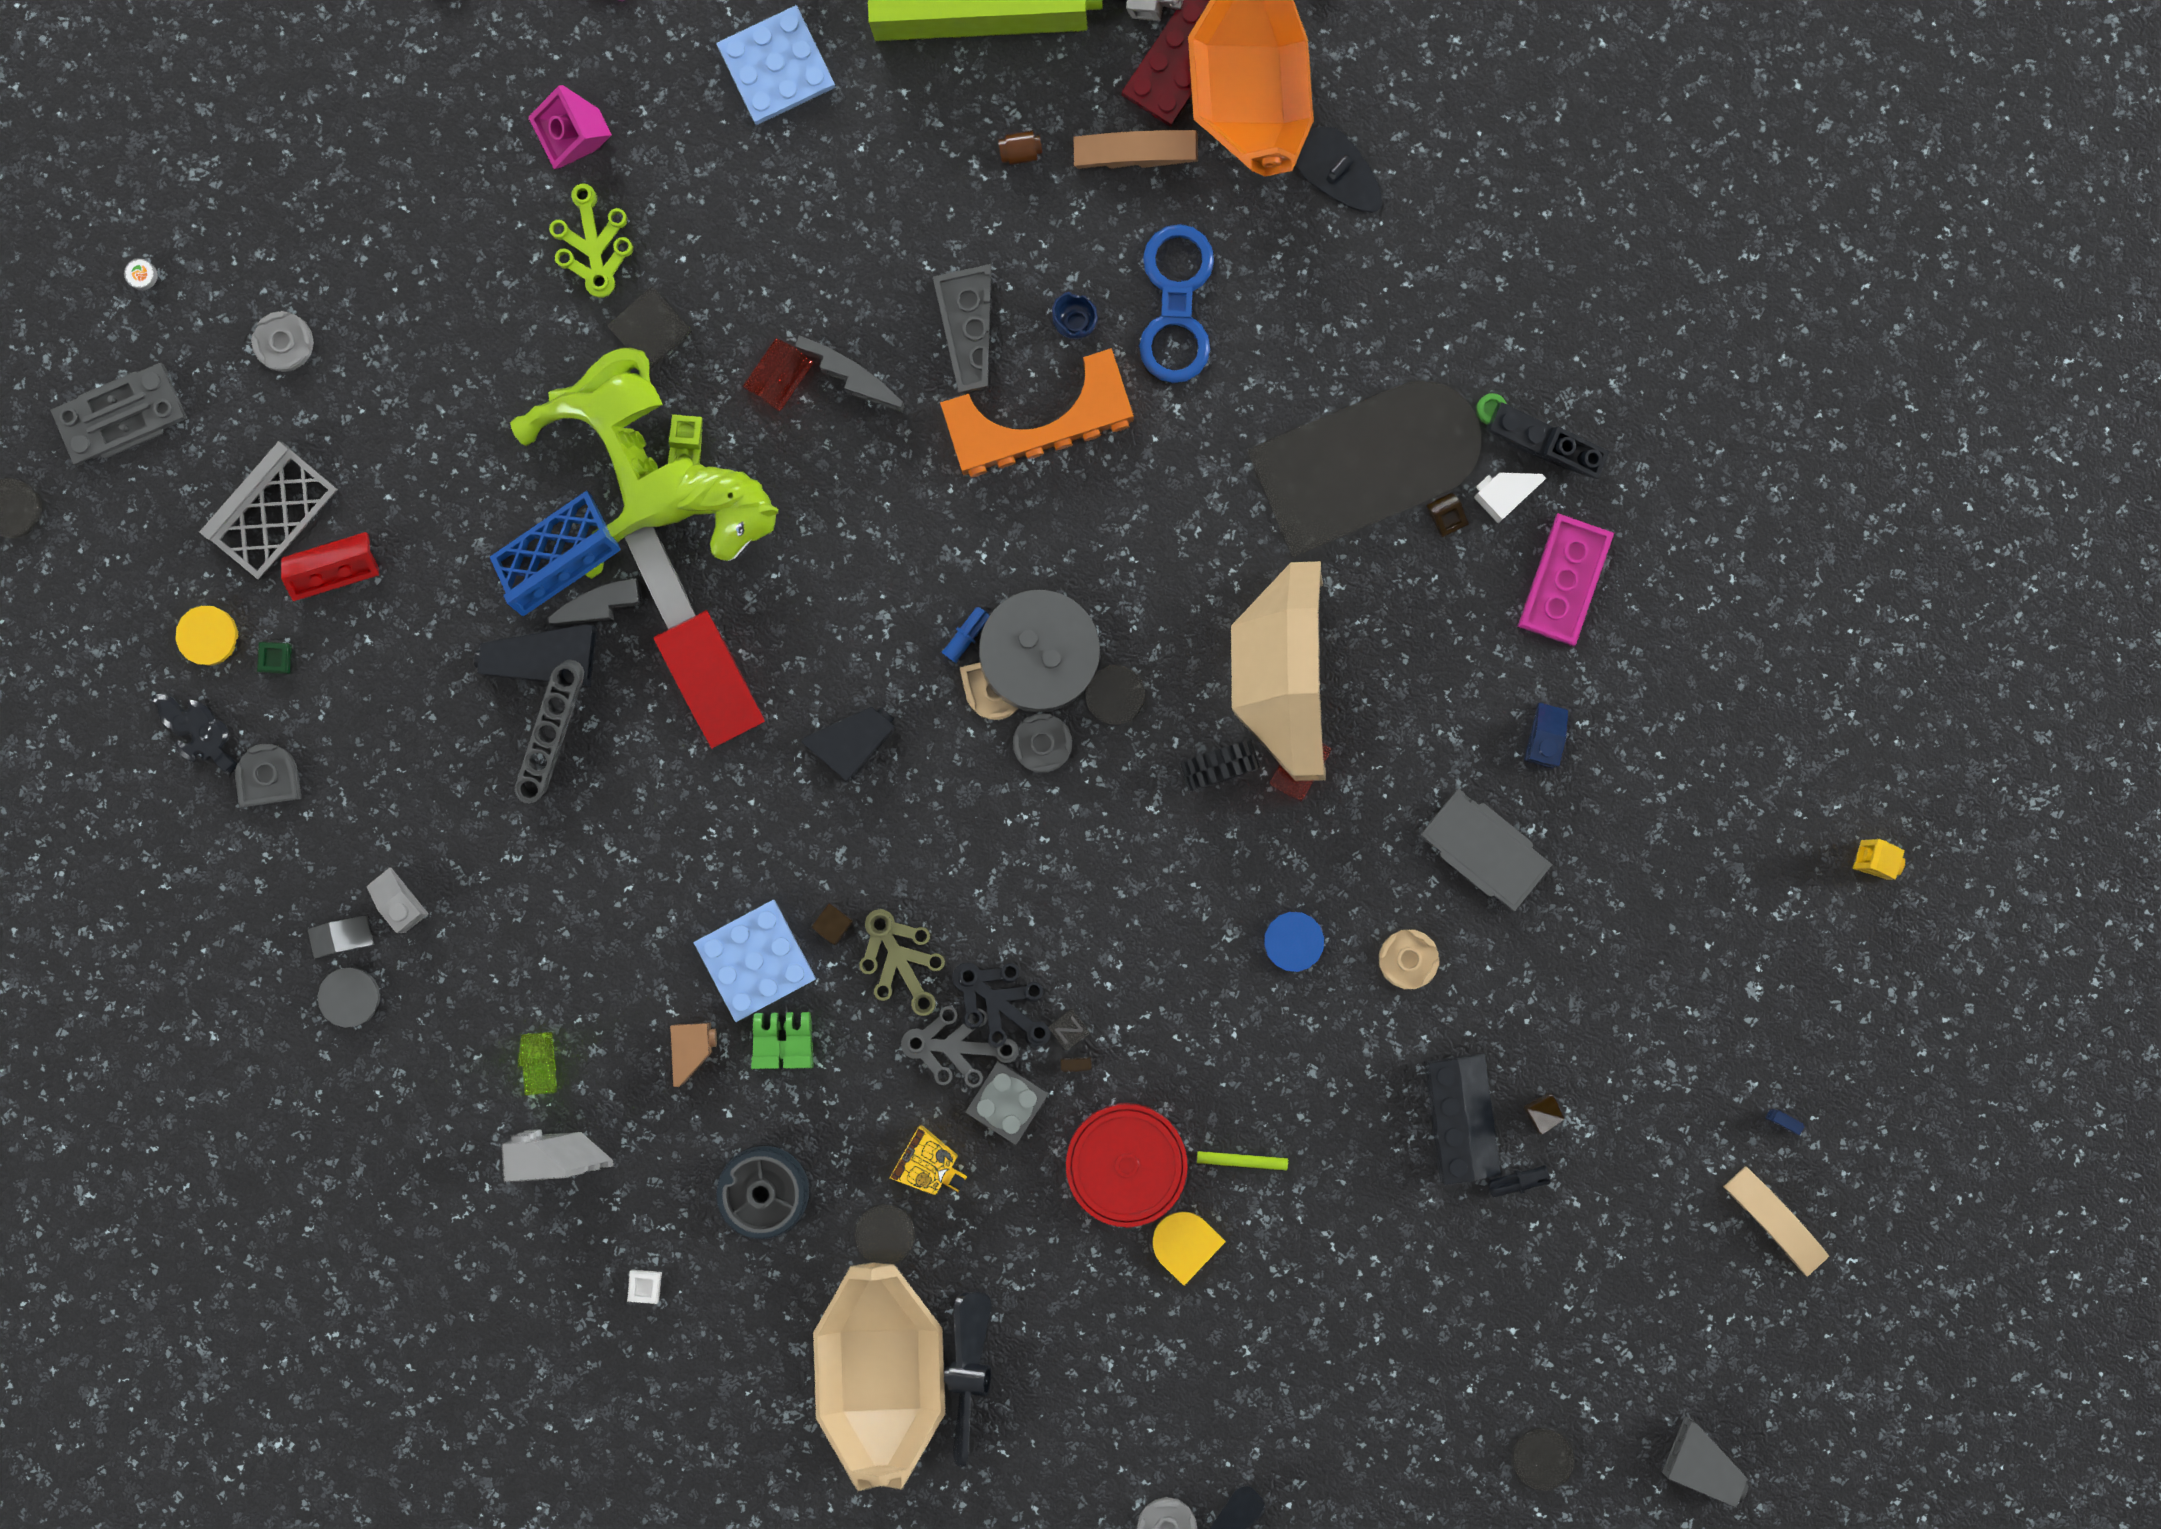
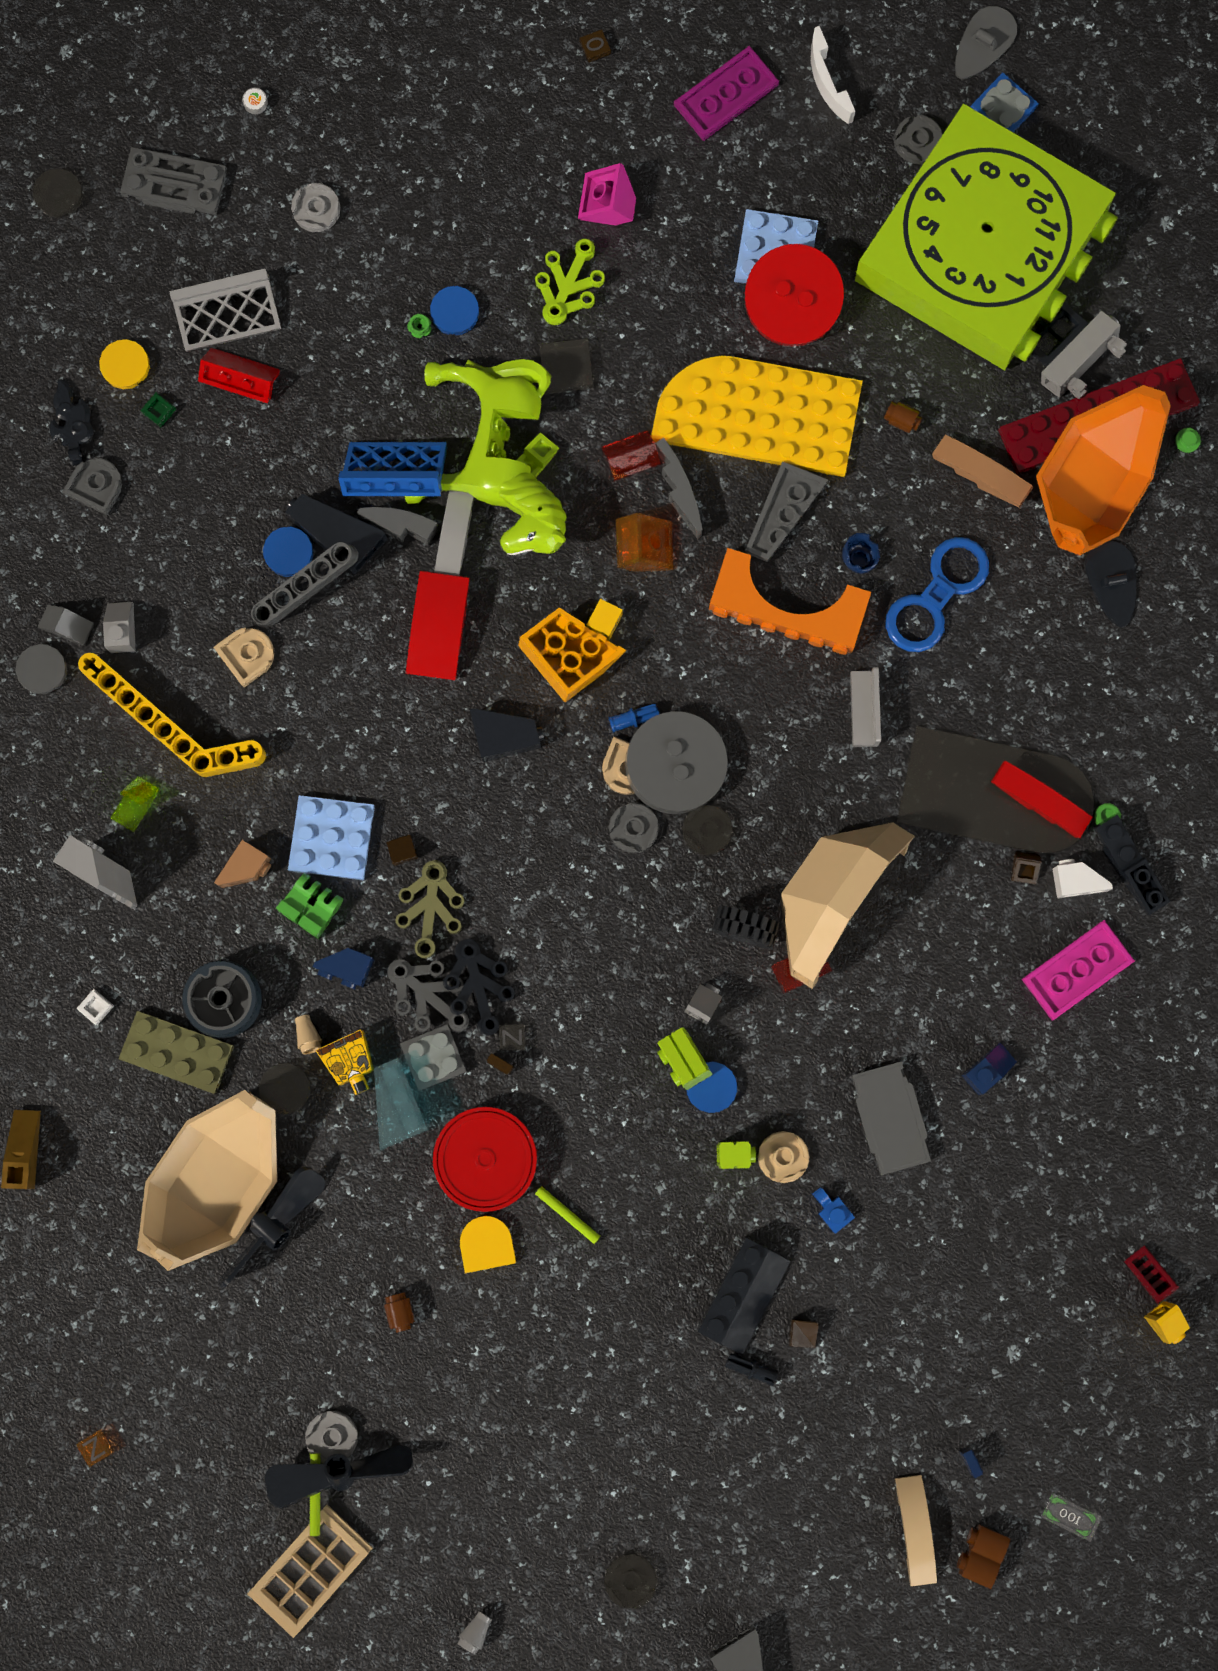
camera: 35 degrees right, 5 degrees down
none -> pearl gold slope [1,1110,41,1189]
none -> yellow beam [78,653,266,777]
none -> olive plate [119,1011,234,1094]
none -> tan tile [213,628,274,688]
none -> blue tile [263,527,313,577]
none -> tan cone [295,1015,323,1055]
none -> dark blue slope [313,948,374,990]
none -> clear light blue wedge [374,1058,430,1150]
none -> reddish brown brick [384,1292,415,1333]
none -> bright green plate [407,314,431,338]
none -> blue tile [430,286,479,335]
none -> light orange wedge [518,608,626,702]
none -> yellow brick [587,599,623,641]
none -> clear orange slope [616,513,673,572]
none -> yellow plate [651,356,862,477]
none -> lime brick [657,1027,712,1090]
none -> light grey slope [684,983,722,1025]
none -> lime brick [716,1142,756,1169]
none -> red brick [745,244,844,347]
none -> blue plate [812,1188,855,1234]
none -> light grey panel [850,667,881,747]
none -> reddish brown brick [957,1524,1010,1589]
none -> red slope [991,761,1093,838]
none -> clear tile [1041,1493,1102,1542]
none -> dark red slope [1124,1245,1179,1304]

